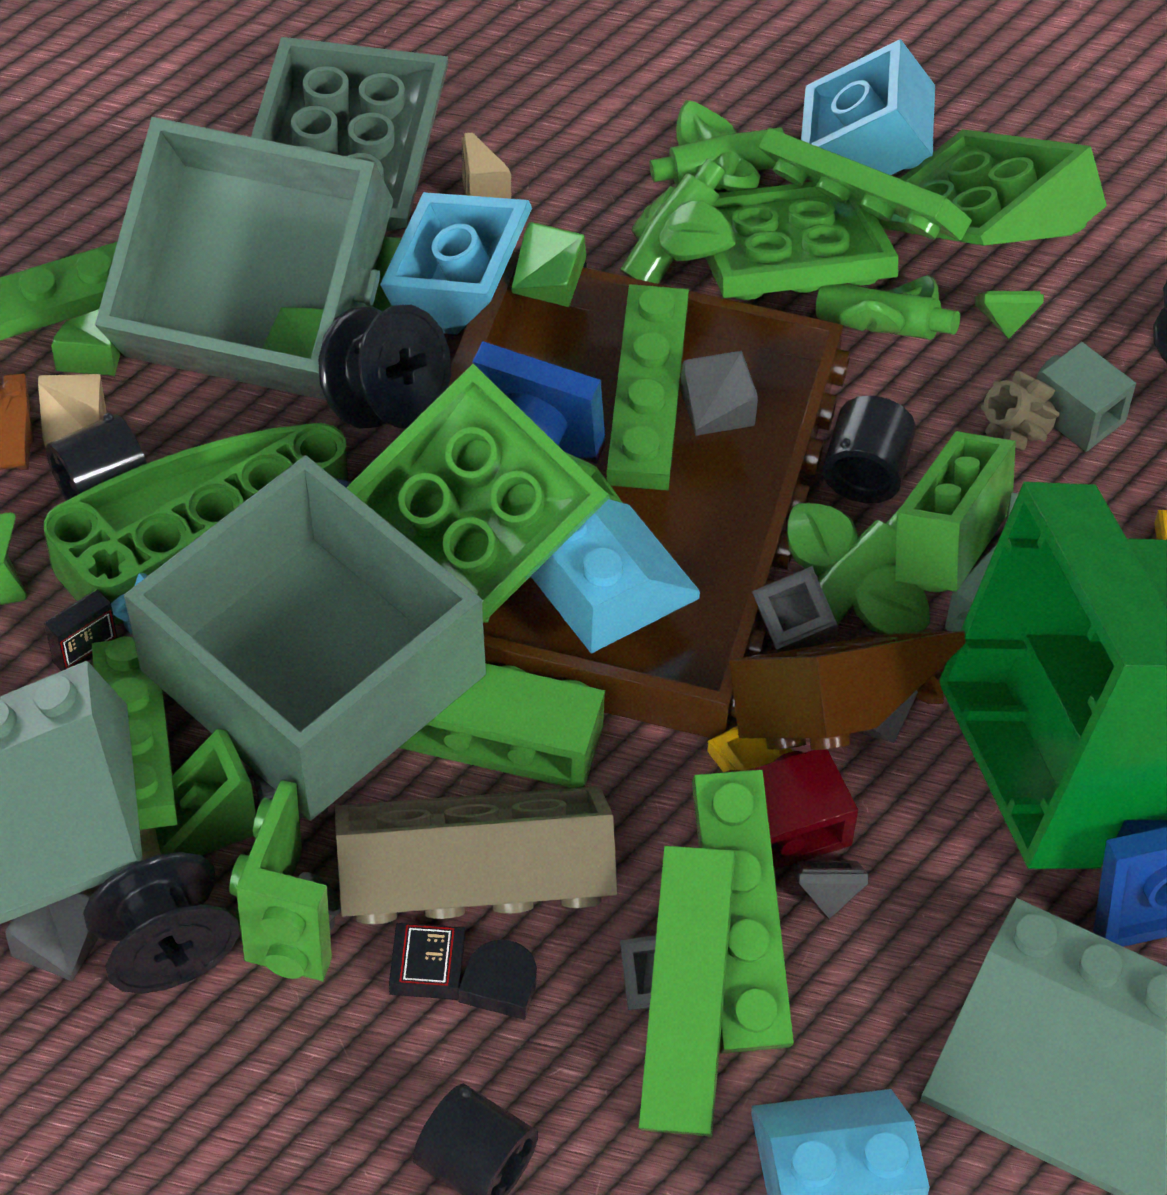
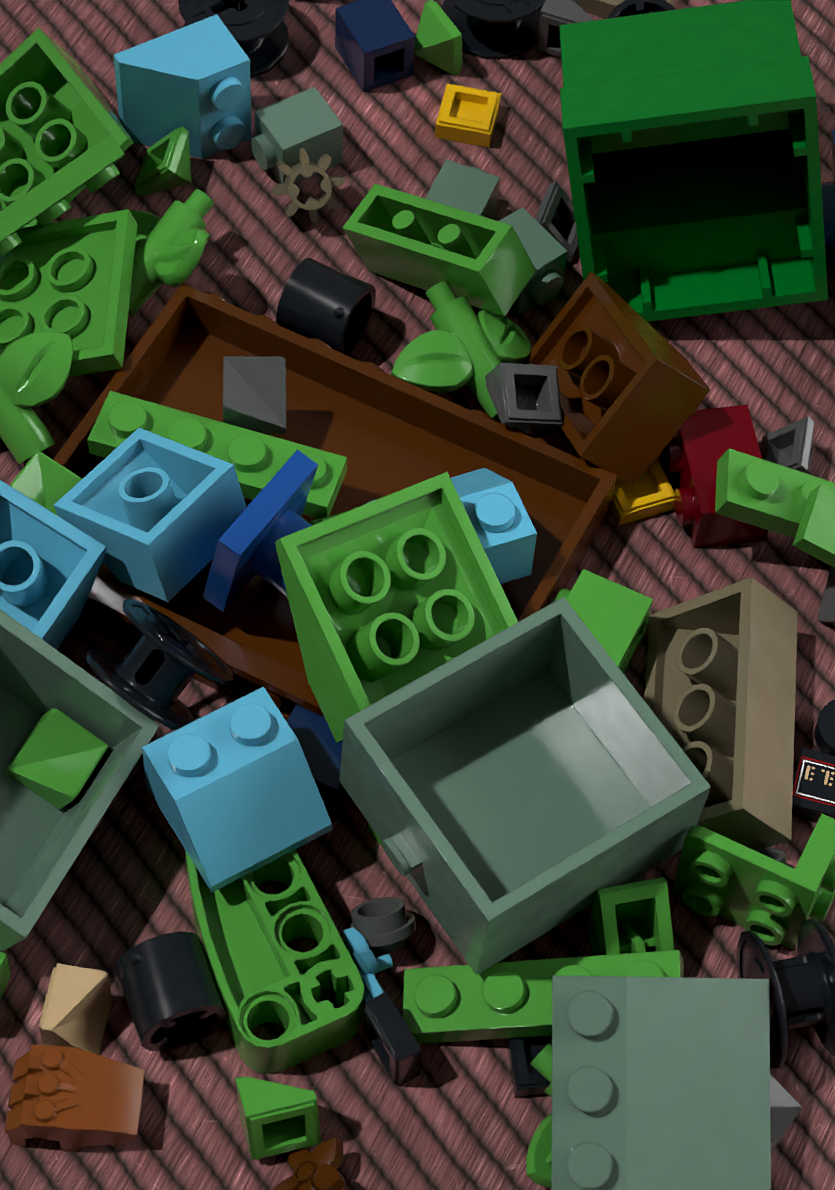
camera: 80 degrees left, 5 degrees up
none -> medium azure slope [54,428,247,602]
none -> medium azure slope [113,14,252,159]
none -> medium azure slope [142,687,332,893]

